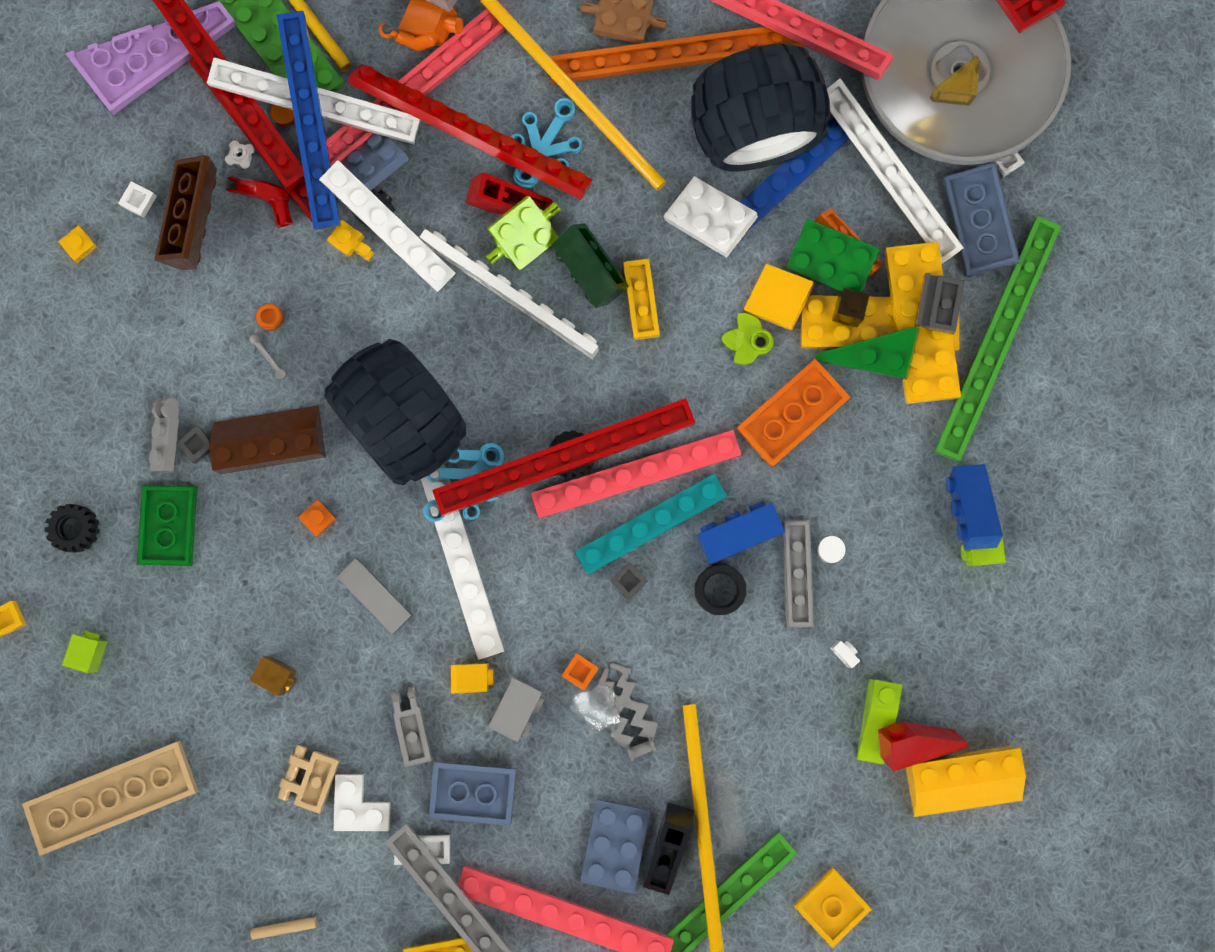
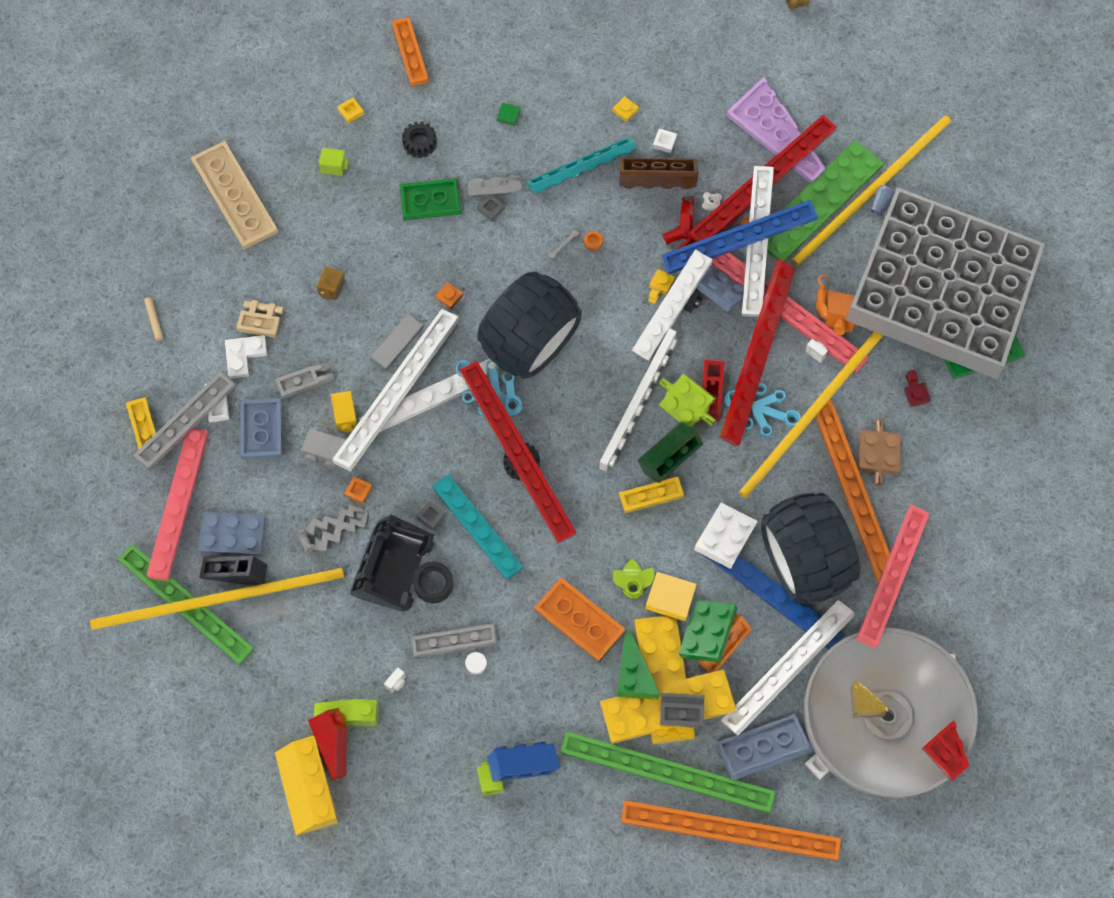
camera: 80 degrees right, 15 degrees down
reddish brown slope [209,406,326,474] -> none
coral plate [531,430,741,519] -> none
clear plate [569,685,620,735] -> none
blue brick [697,501,785,565] -> none
yellow tile [793,867,872,948] -> none
dark brown brick [832,288,870,327] -> none
none -> white plate [332,309,459,472]
none -> black windscreen [350,515,434,612]
none -> green tile [497,102,520,126]
none -> teal plate [525,137,637,193]
none -> orange plate [620,800,841,861]
none -> white plate [805,339,828,363]

